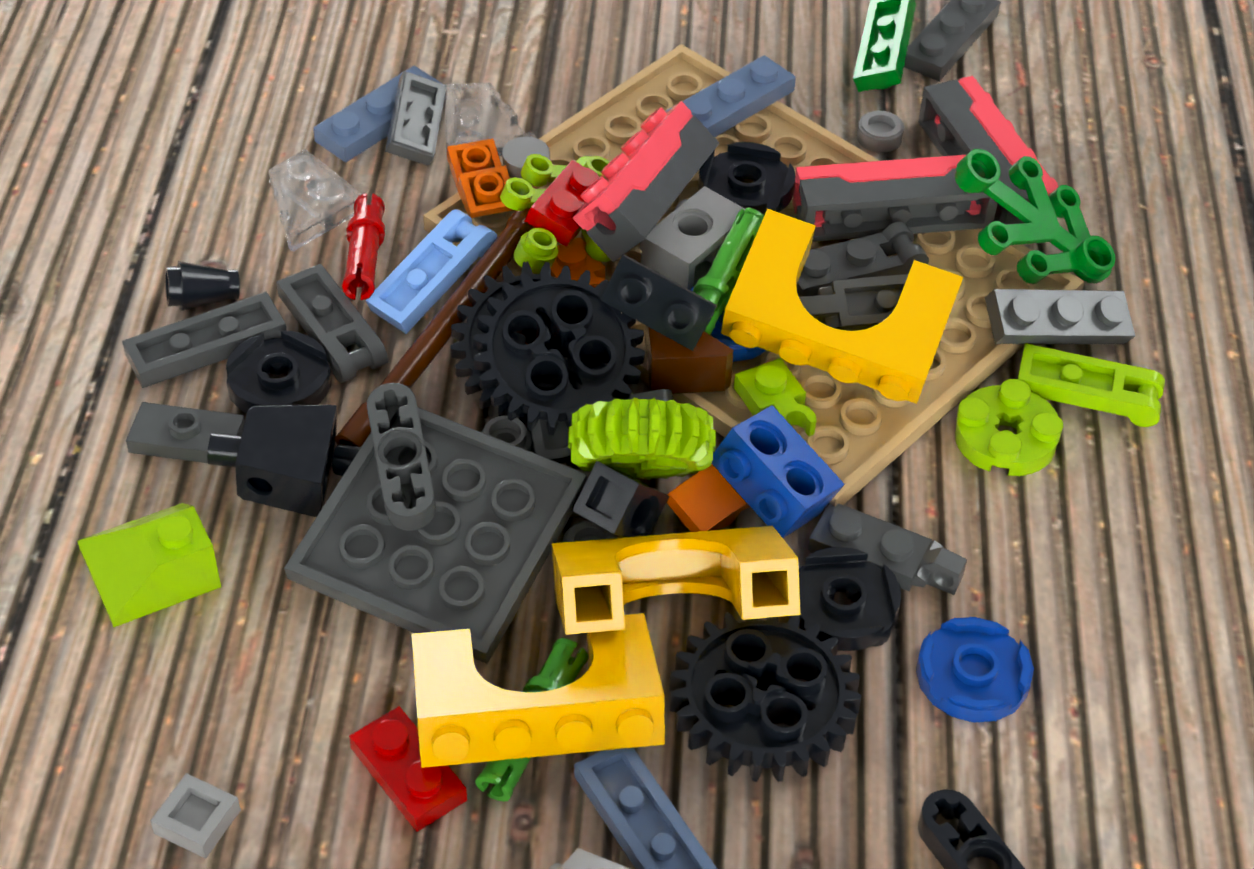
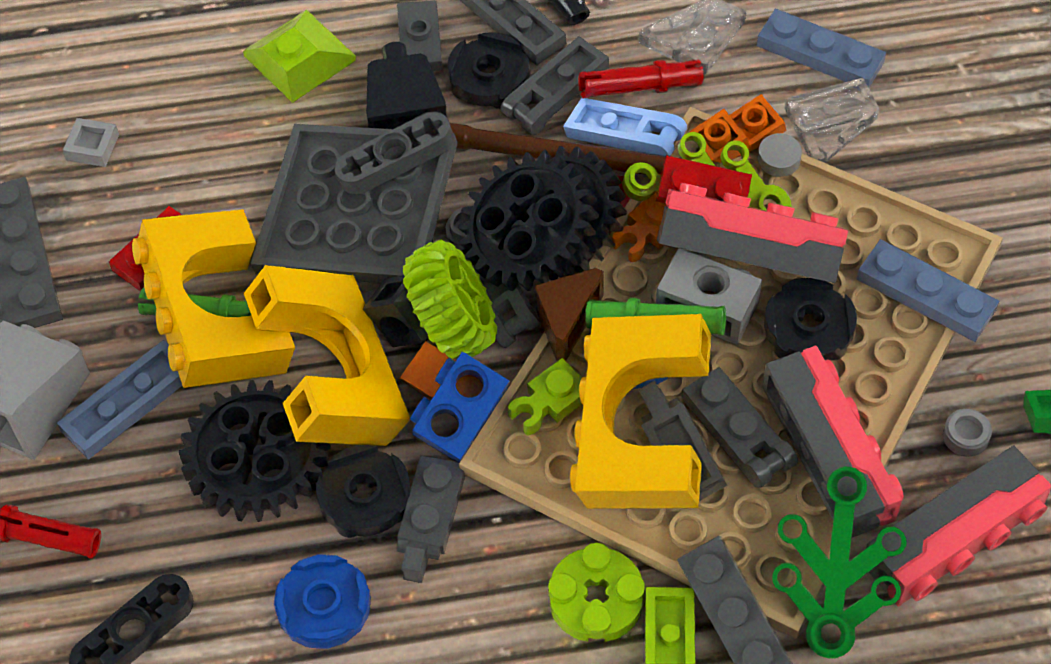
camera: 80 degrees right, 10 degrees up
plate [385,71,447,166] -> none
black hinge [600,254,717,351] -> none

